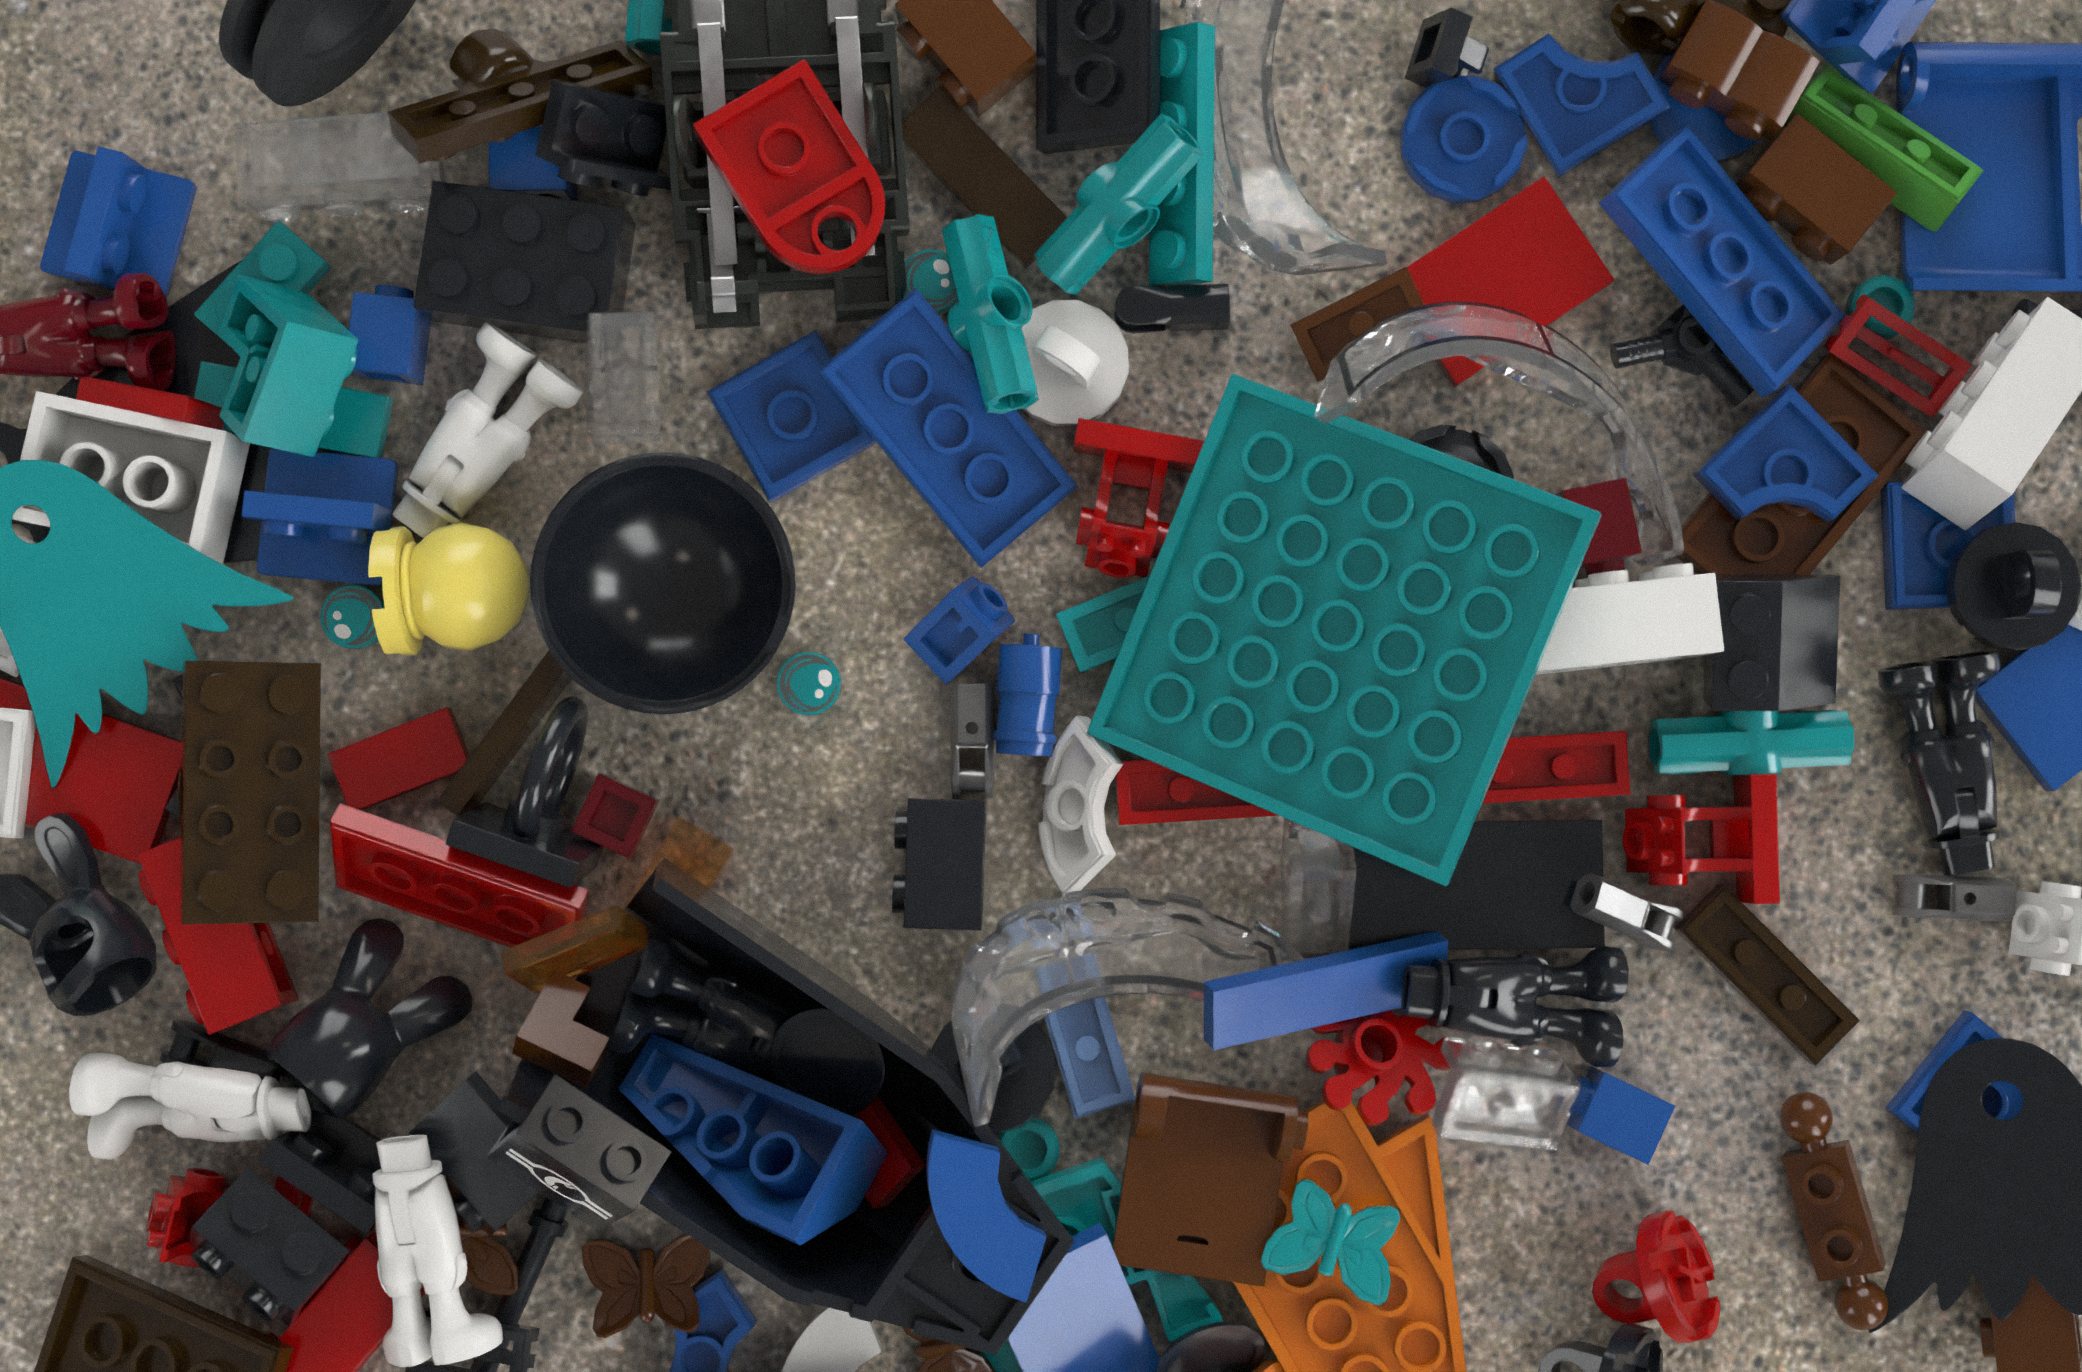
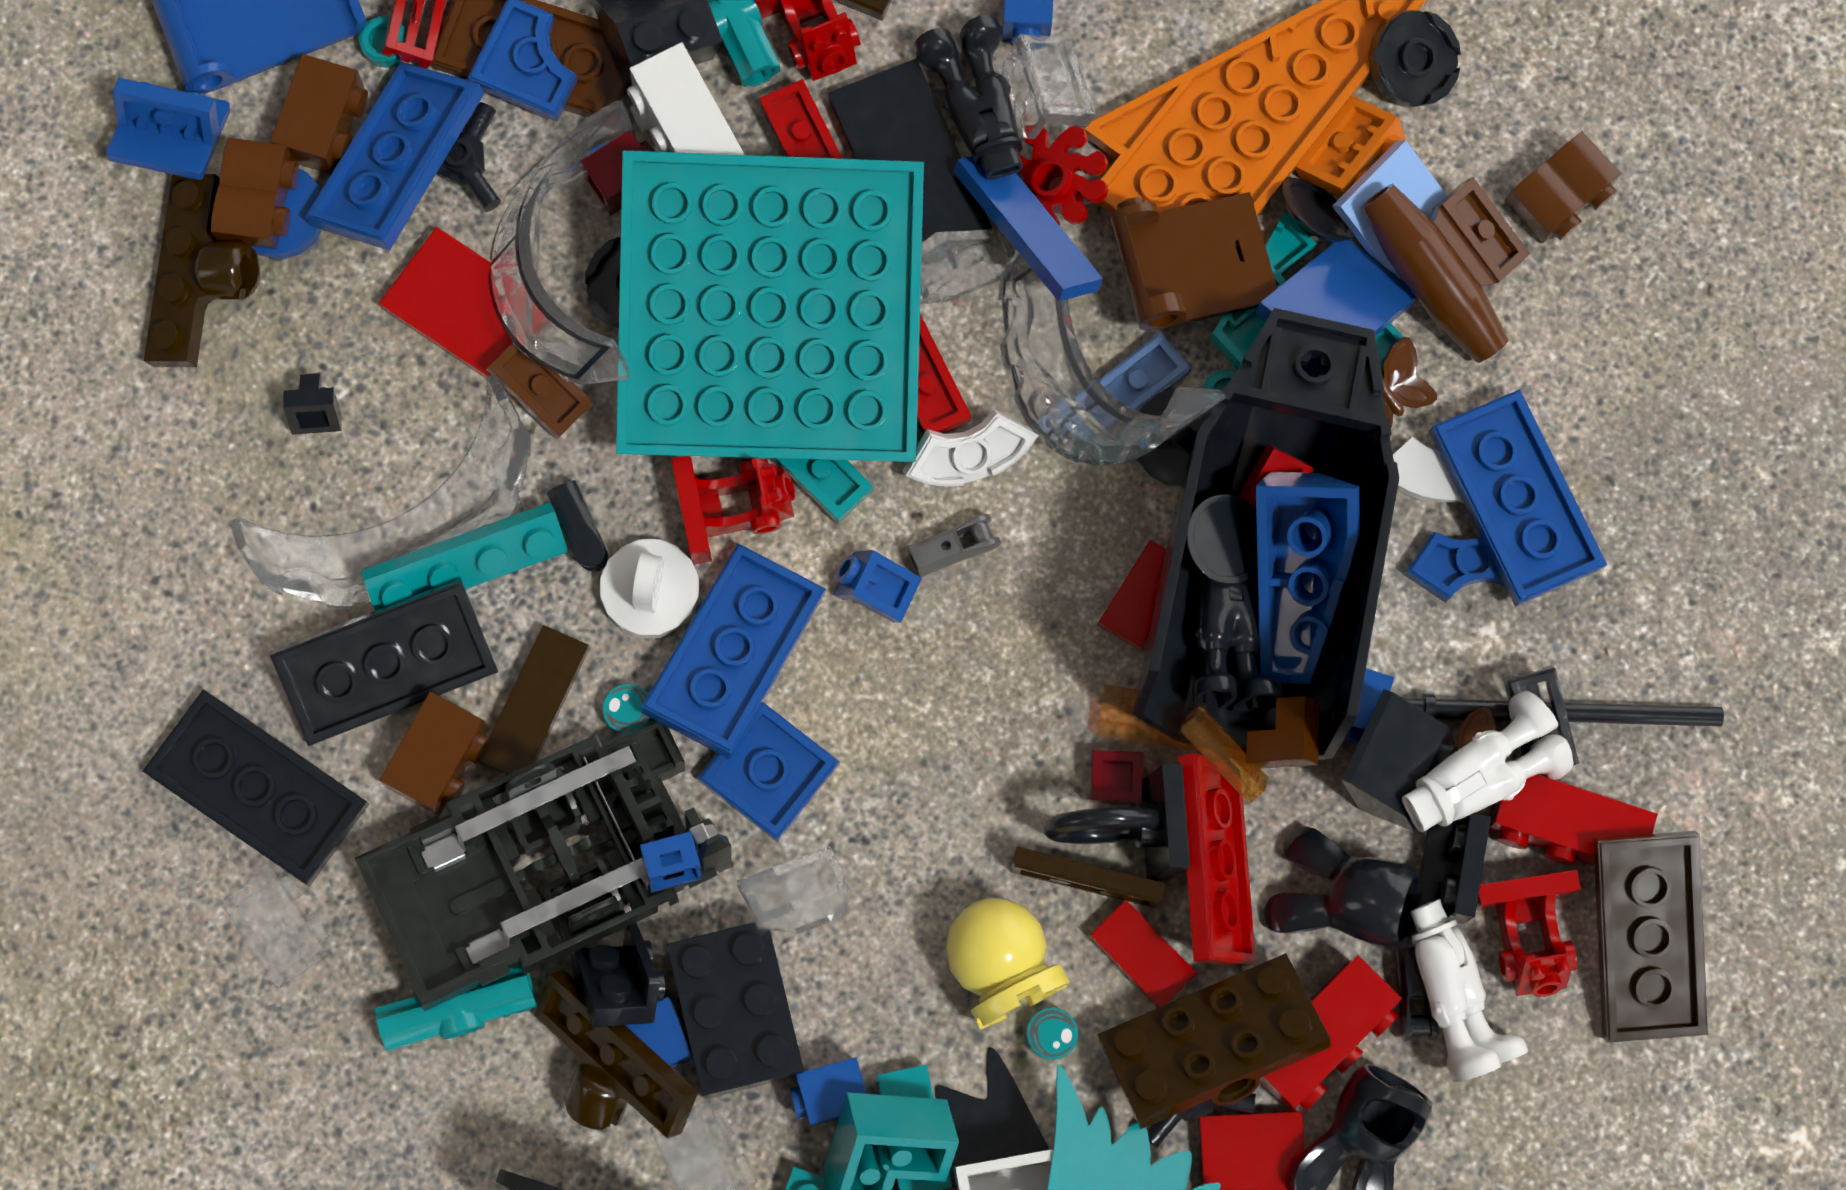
camera: 115 degrees left, 10 degrees down
black bracket [189,1167,349,1326] -> none
blue bracket [242,448,398,586] -> none
white piece [392,321,583,538] -> none
black panel [486,1074,671,1231] -> none
black piece [530,452,796,714] -> none
reddish brown piece [581,1233,710,1338] -> none
red plate [693,59,885,274] -> none
teal tile [777,652,842,716] -> none
black brick [892,798,987,931] -> none
blue tile [926,1129,1047,1303] -> none
teal piece [942,214,1039,414] -> none
blue piece [993,633,1062,757] -> none
teal piece [1034,114,1204,295] -> none
teal piece [1260,1179,1400,1306] -> none
blue tile [1400,75,1527,204] -> none
blue tile [1494,34,1670,178] -> none
flat silver bar [1570,873,1684,952] -> none
bright green slope [1785,65,1984,232] -> none
none -> blue piece [640,831,701,893]
none -> red tile [1097,540,1166,651]

